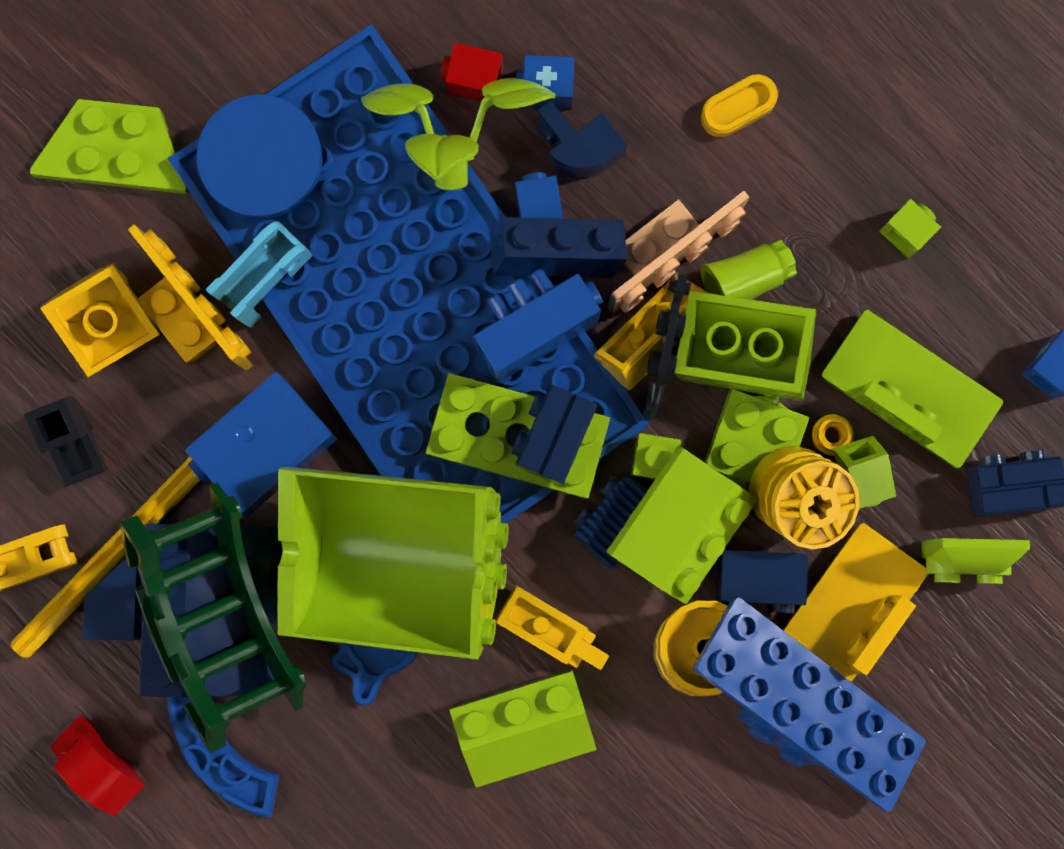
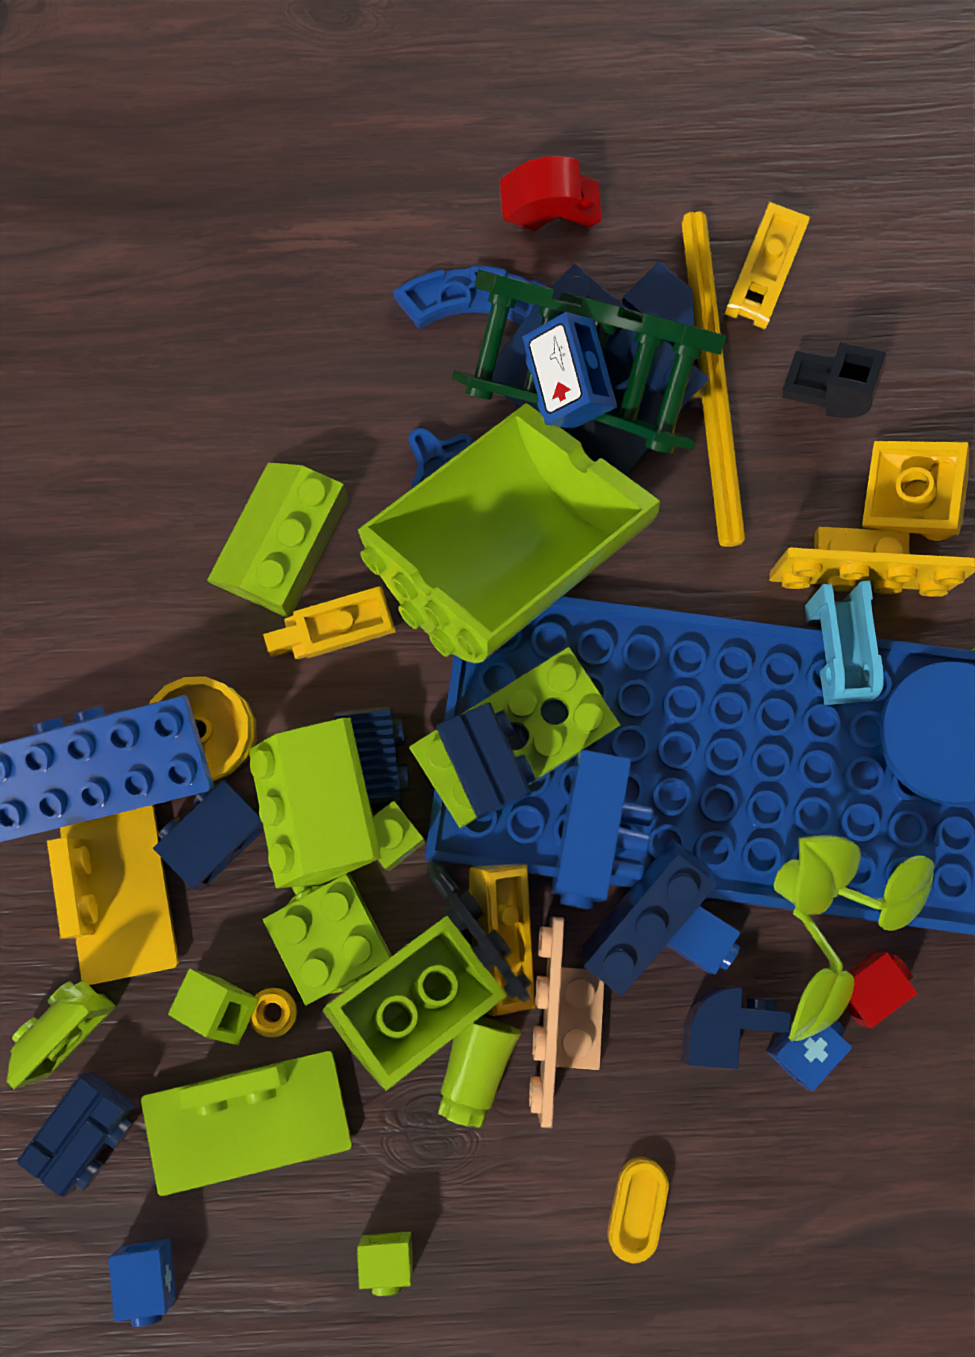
camera: 130 degrees right, 5 degrees down
blue piece [185,371,337,516] -> none
yellow wheel [748,446,860,550] -> none
none -> brick [522,312,617,429]

